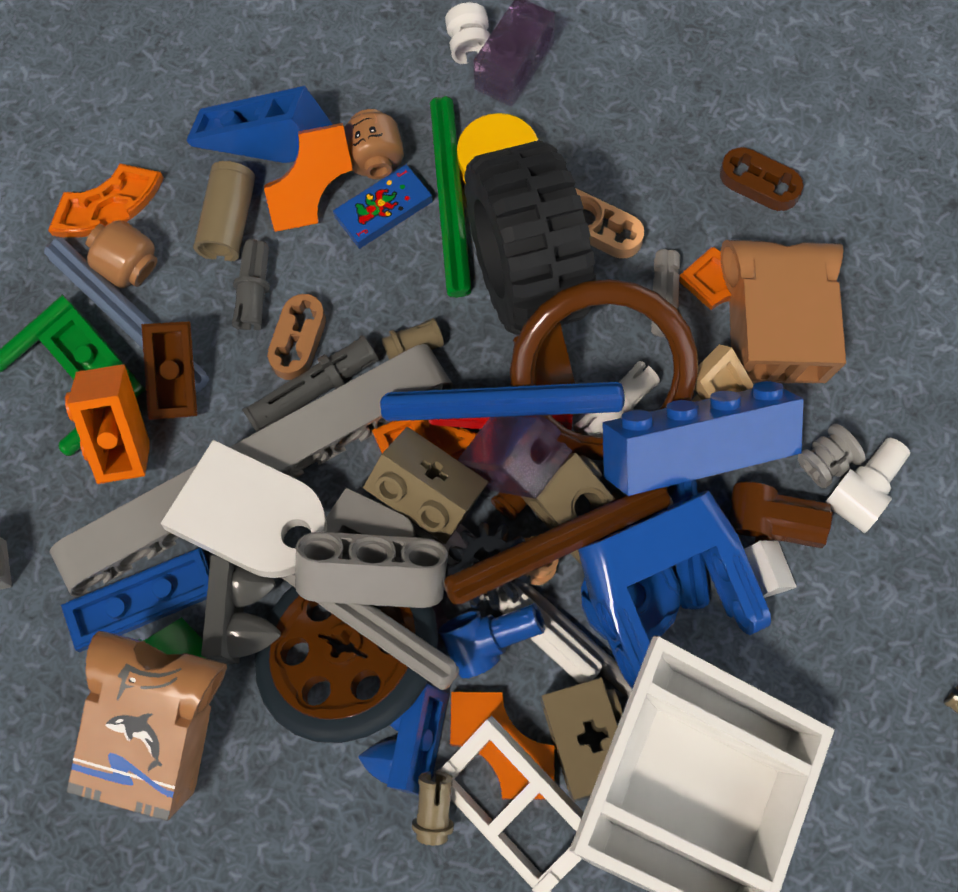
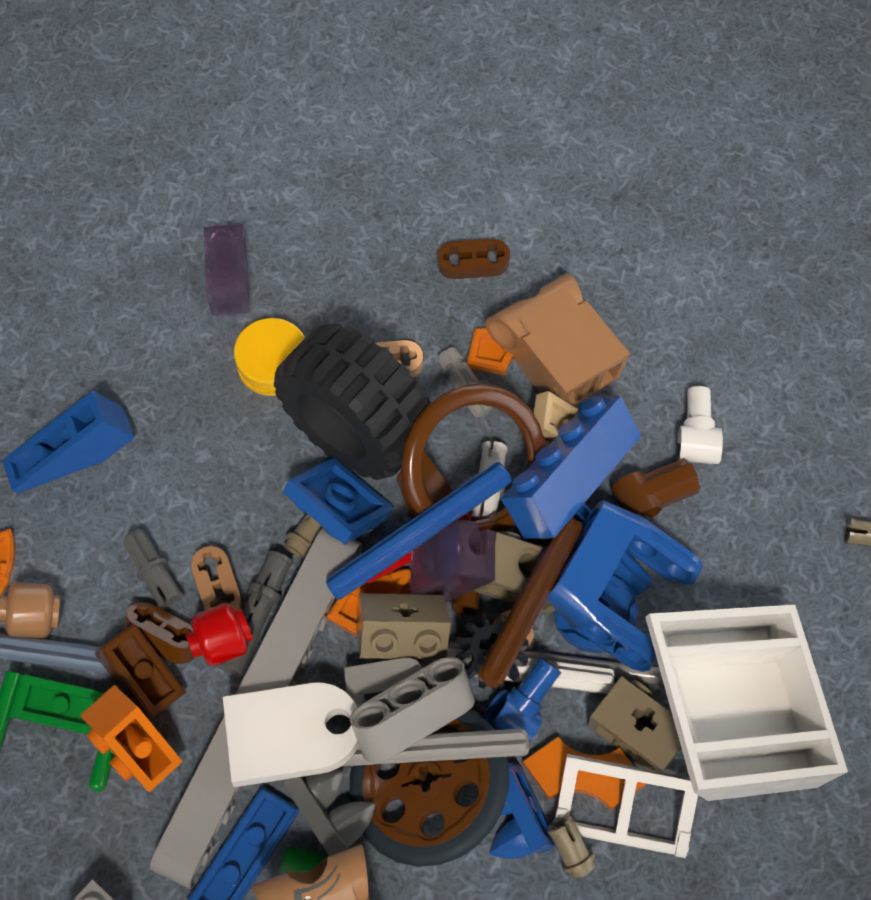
camera: 40 degrees left, 5 degrees down
dark tan pin [193,161,255,261] -> none
orange tile [264,123,353,232] -> none
blue tile [333,164,433,249] -> none
medium nougat head [344,109,404,179] -> none
green axle [430,96,471,298] -> none
white wheel [445,2,493,64] -> none
white slope [744,540,796,598] -> none
light grey bush [798,424,866,488] -> none
none -> reddish brown beam [123,602,194,664]
none -> red head [185,603,253,666]
none -> blue plate [282,457,394,545]

